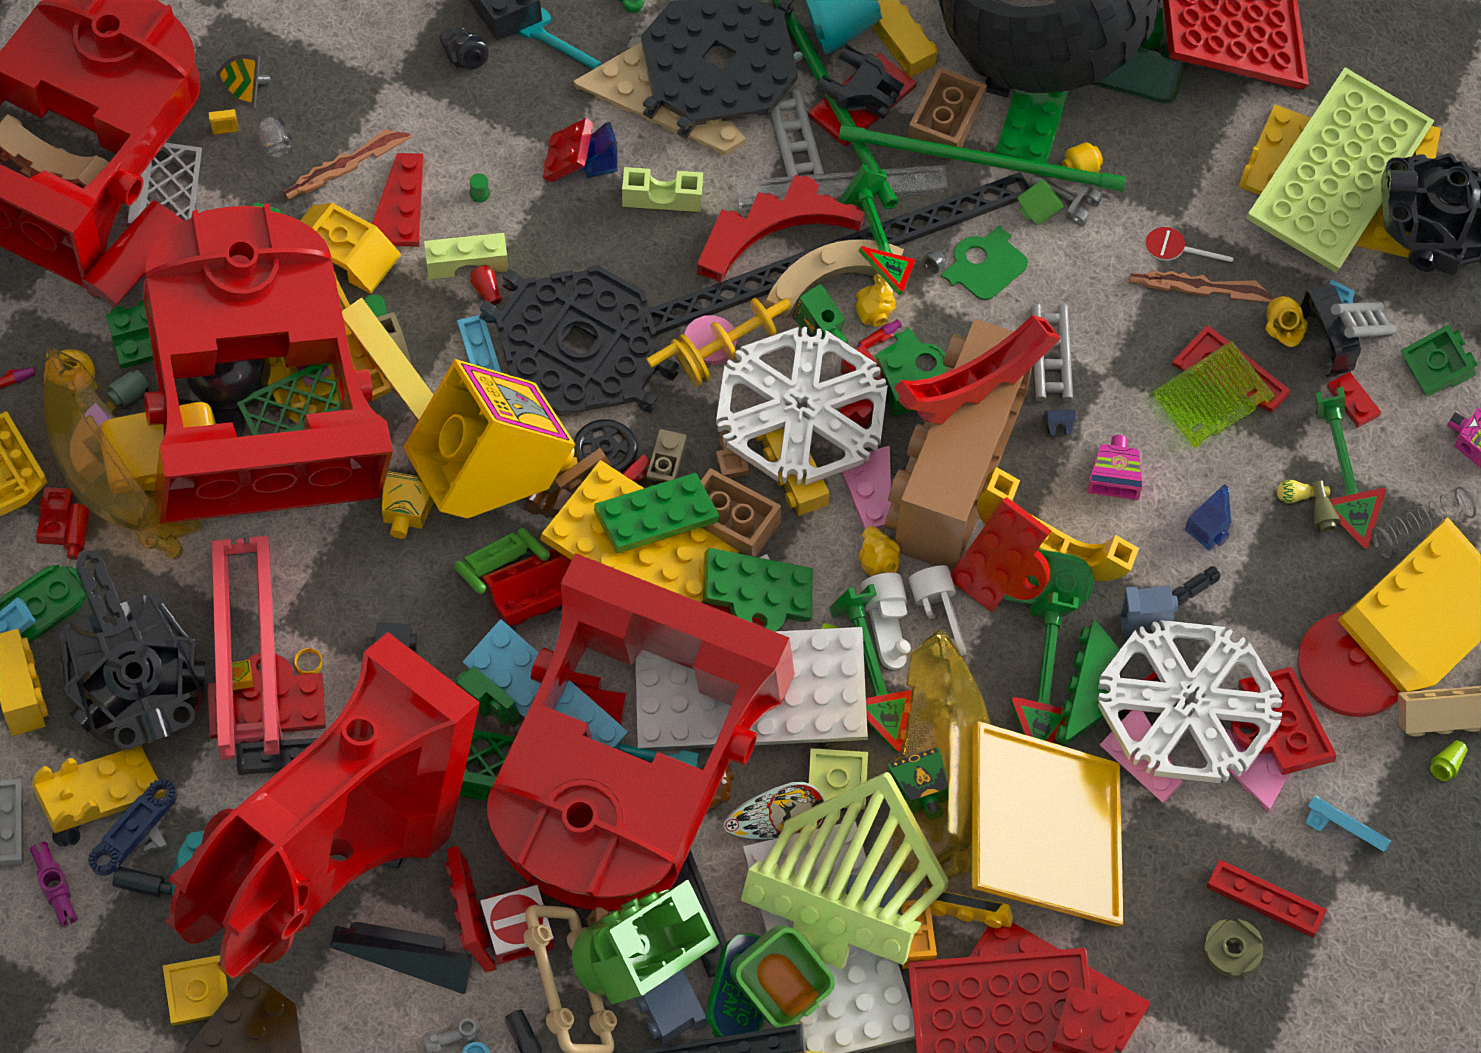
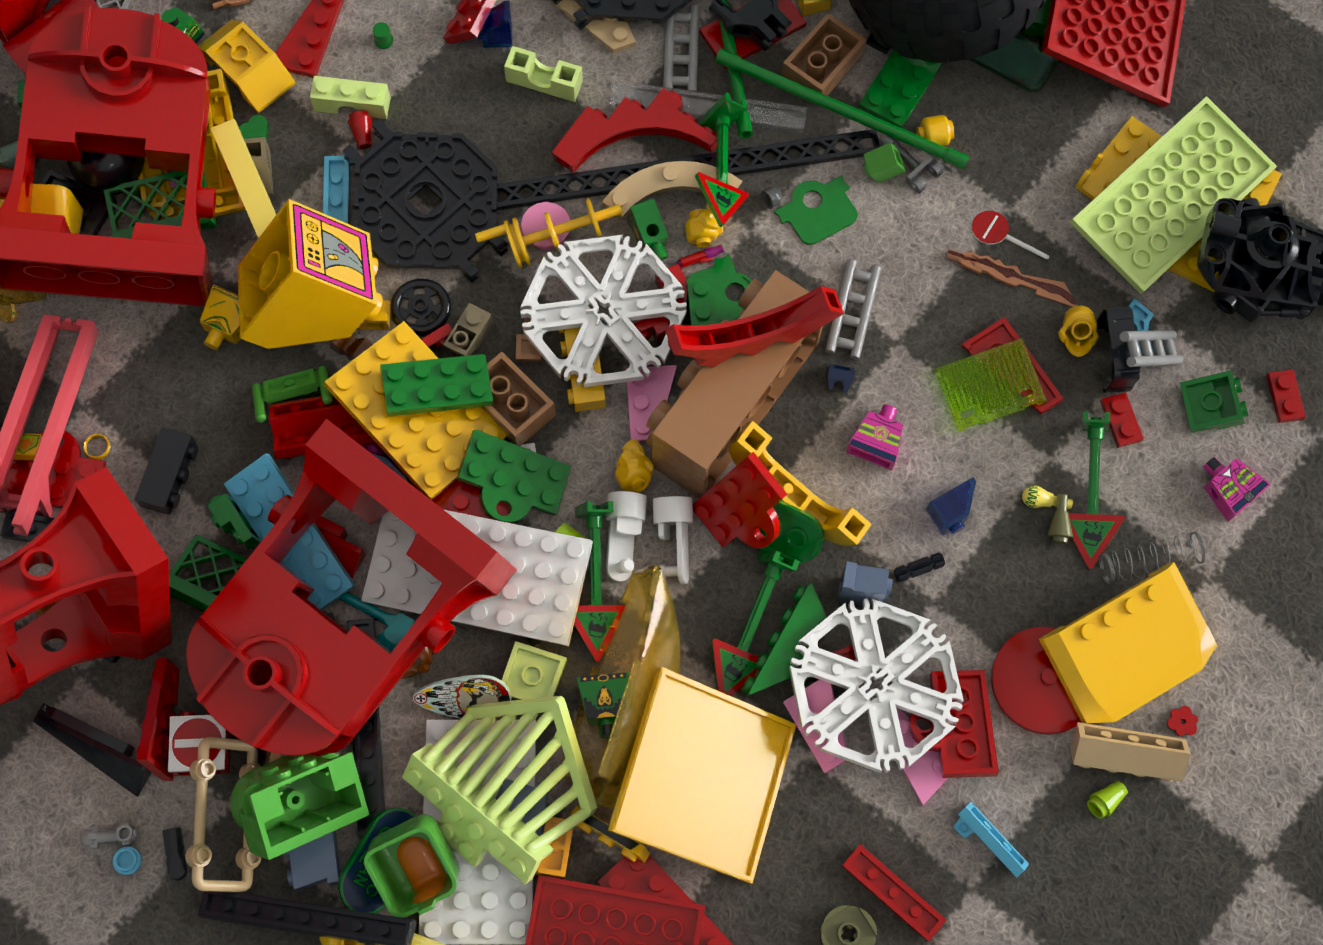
camera: 15 degrees right, 10 degrees up
medium nougat plate [555,448,612,494] -> none

